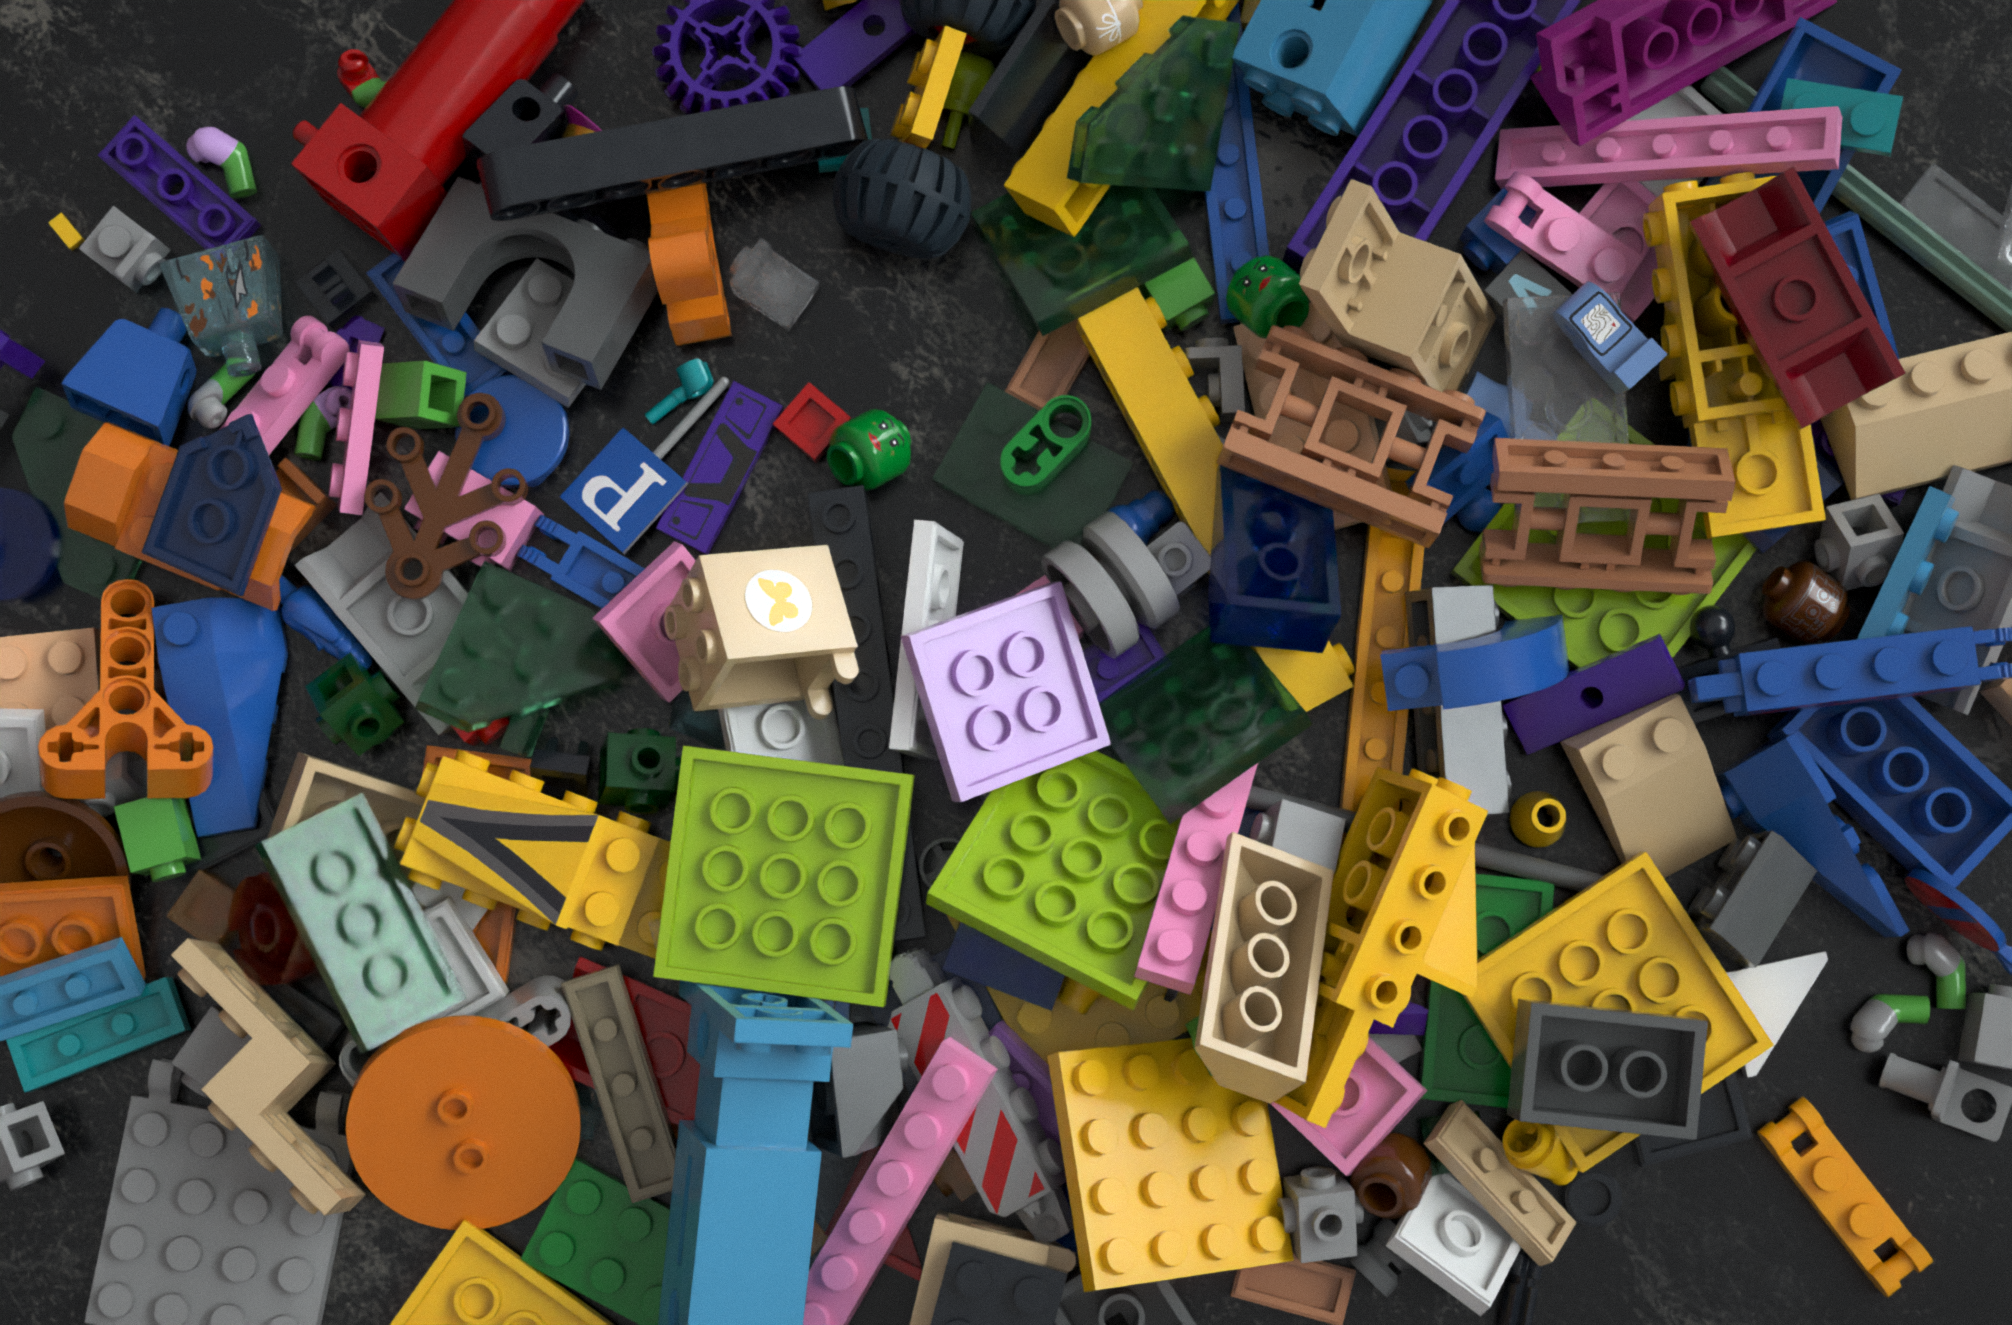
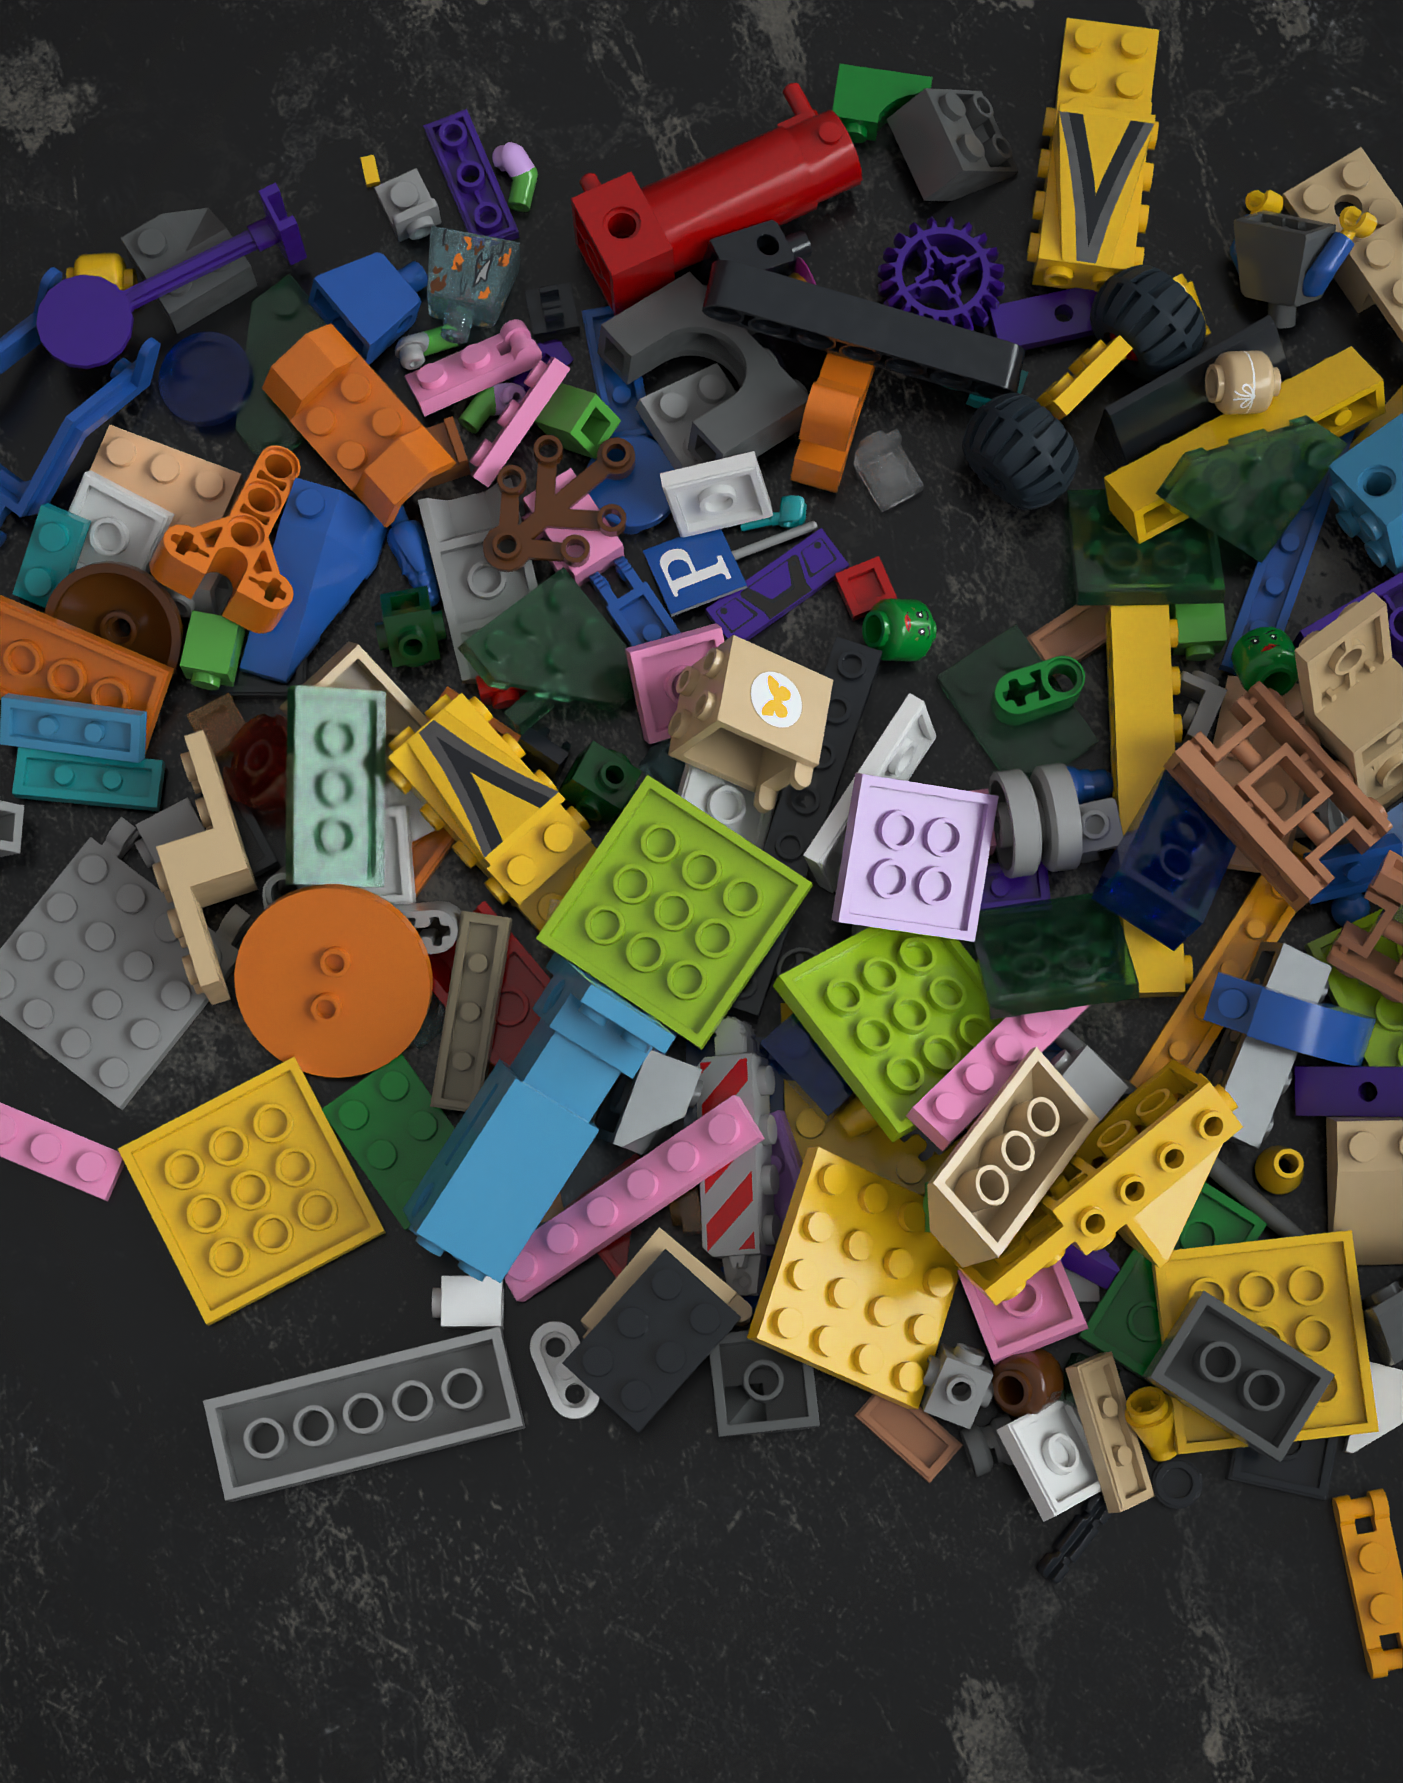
camera: 20 degrees right, 5 degrees down
dark blue tile [141,414,282,596] -> none
red arm [337,49,387,108] -> none
lime piece [942,52,995,149] -> none
none -> white tile [660,451,773,538]

